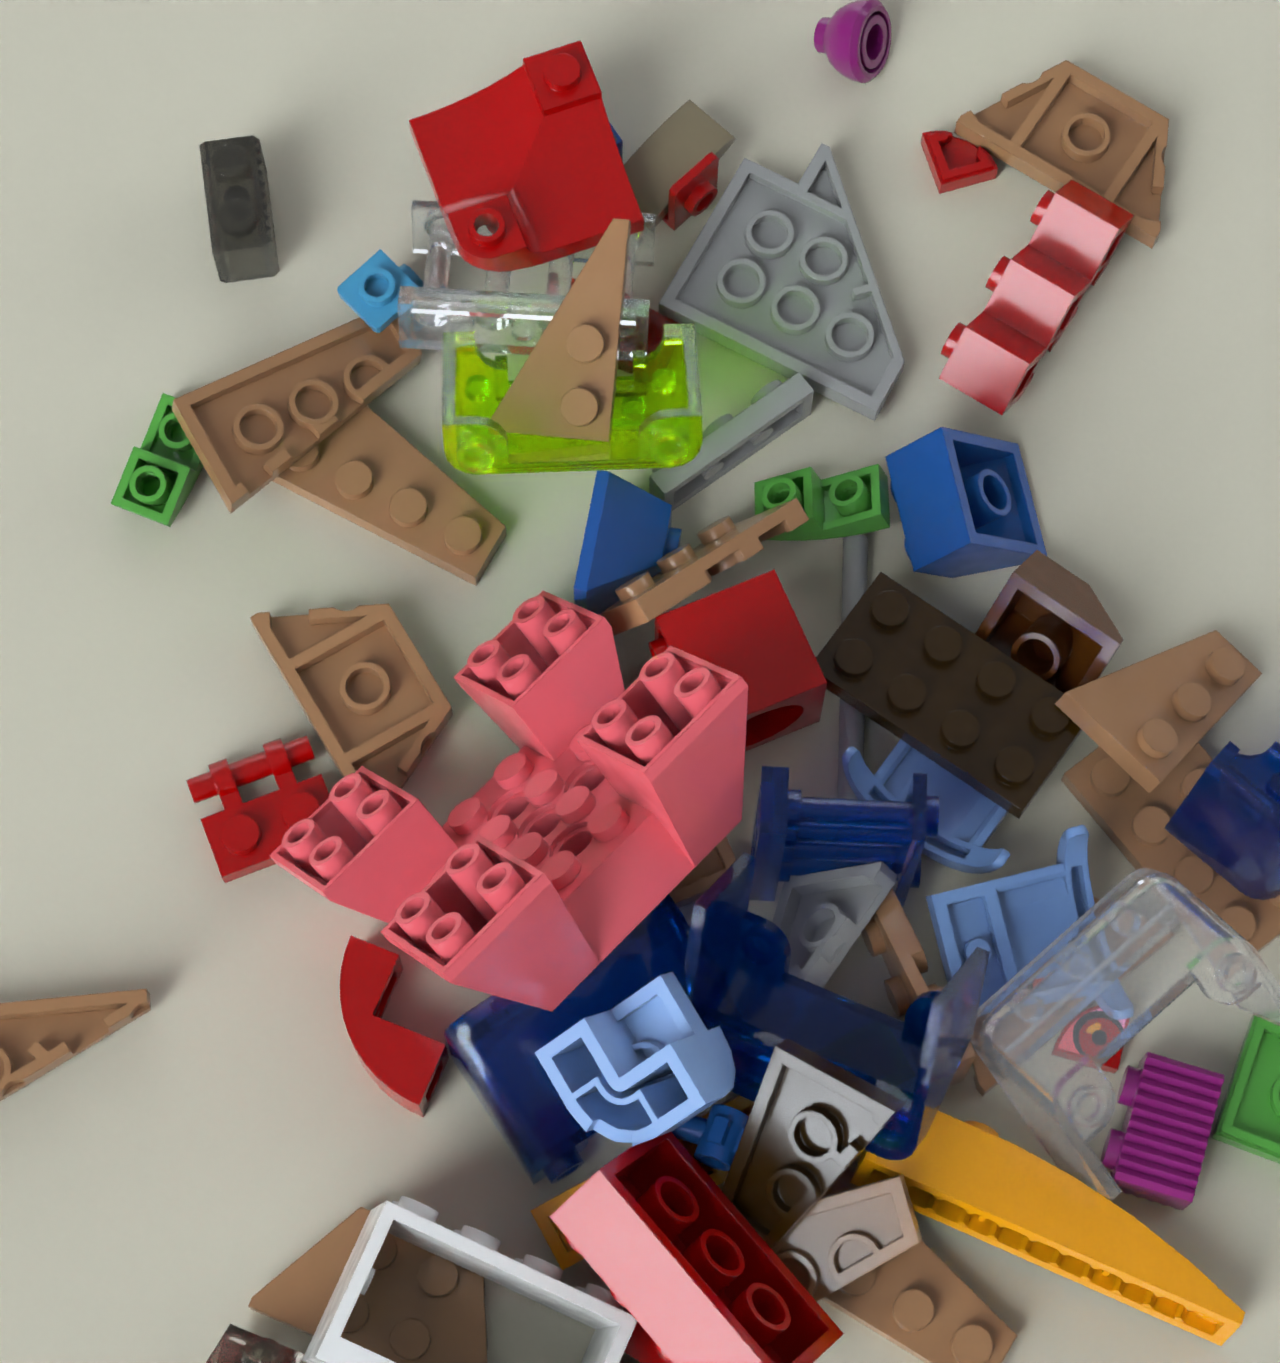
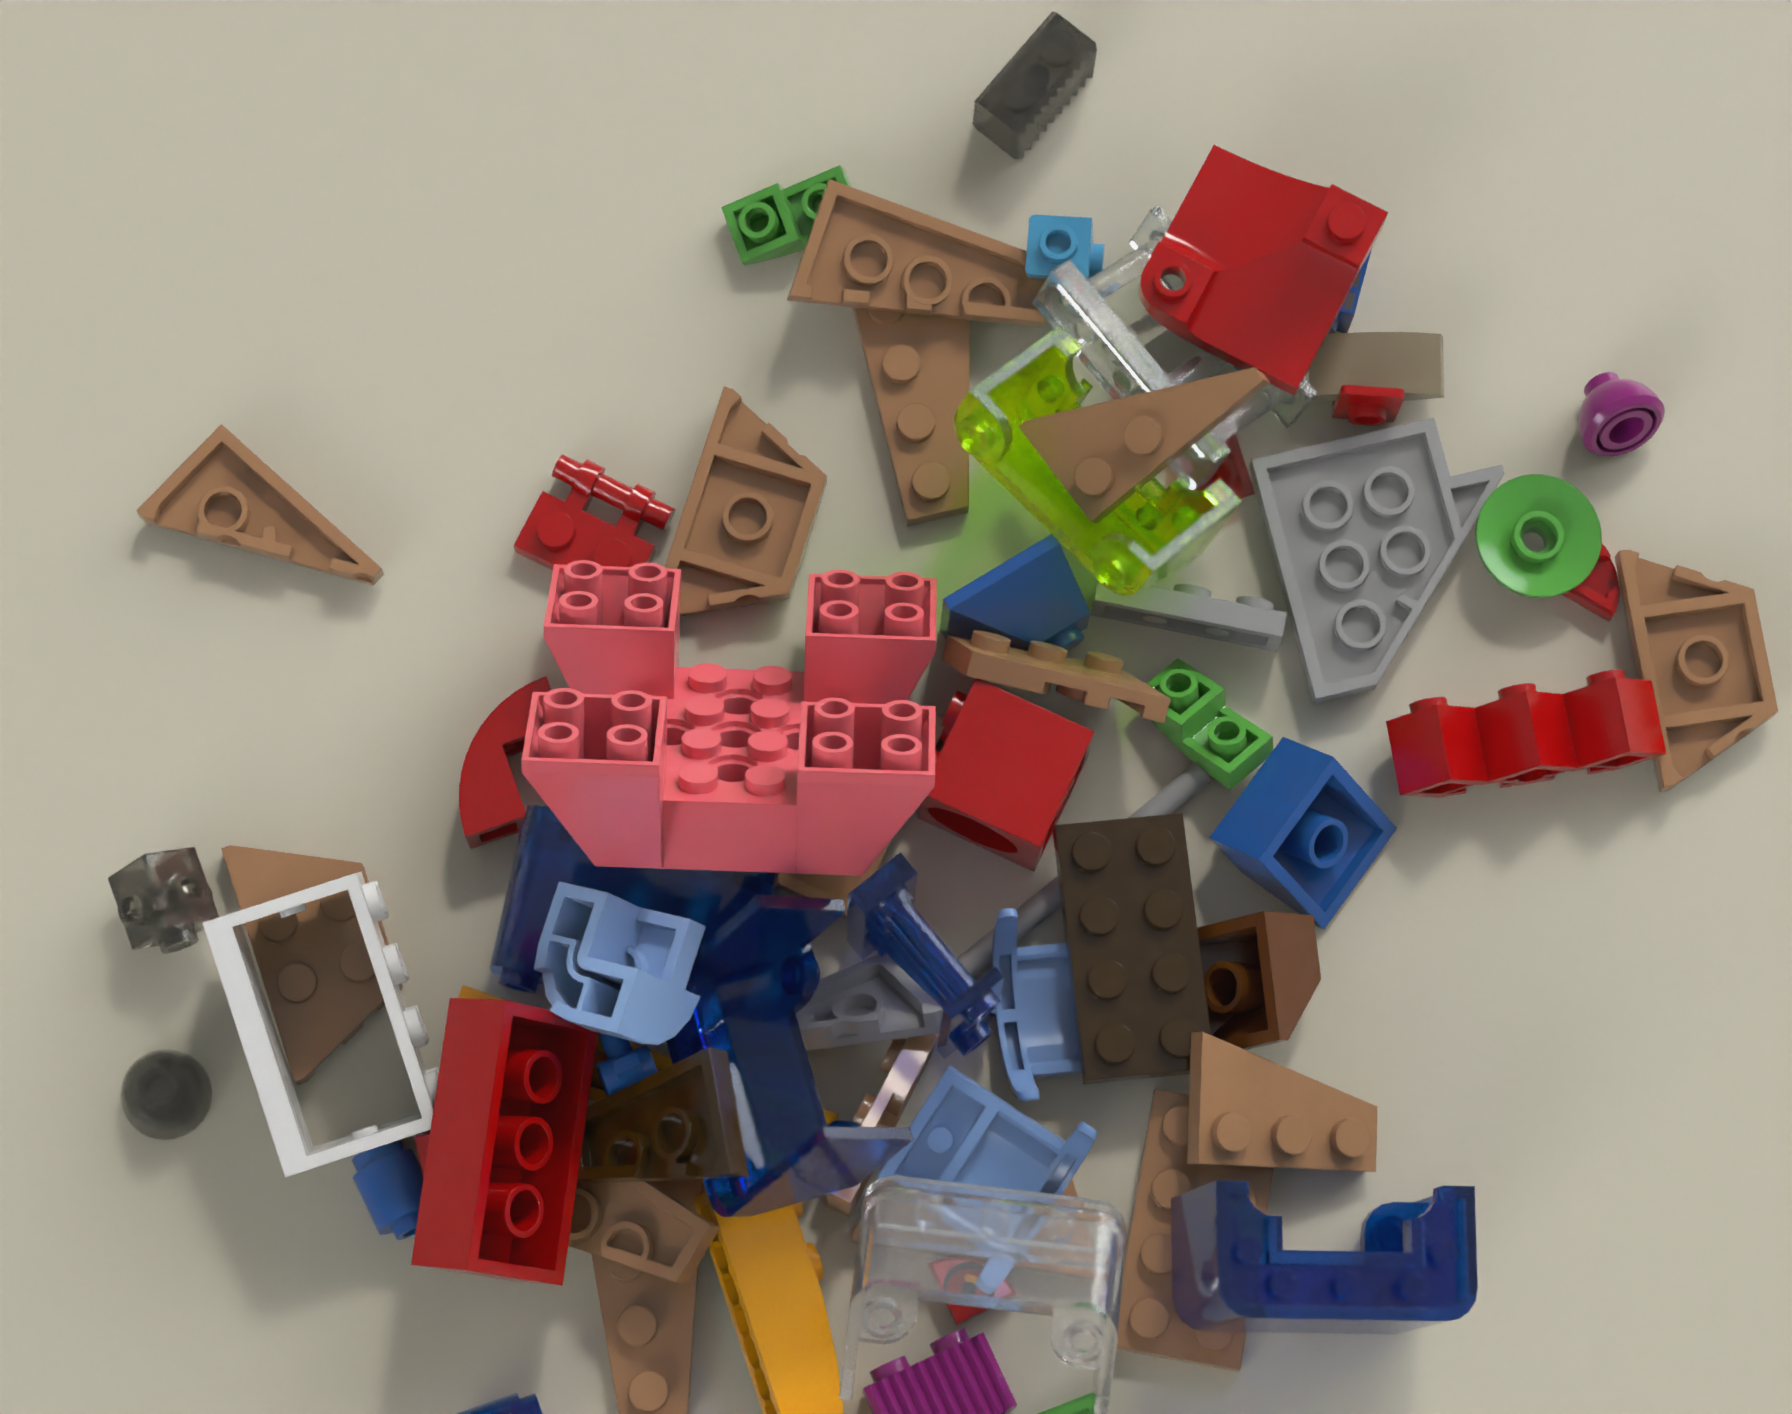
camera: 45 degrees right, 5 degrees up
none -> bright green dish [1475,474,1602,598]

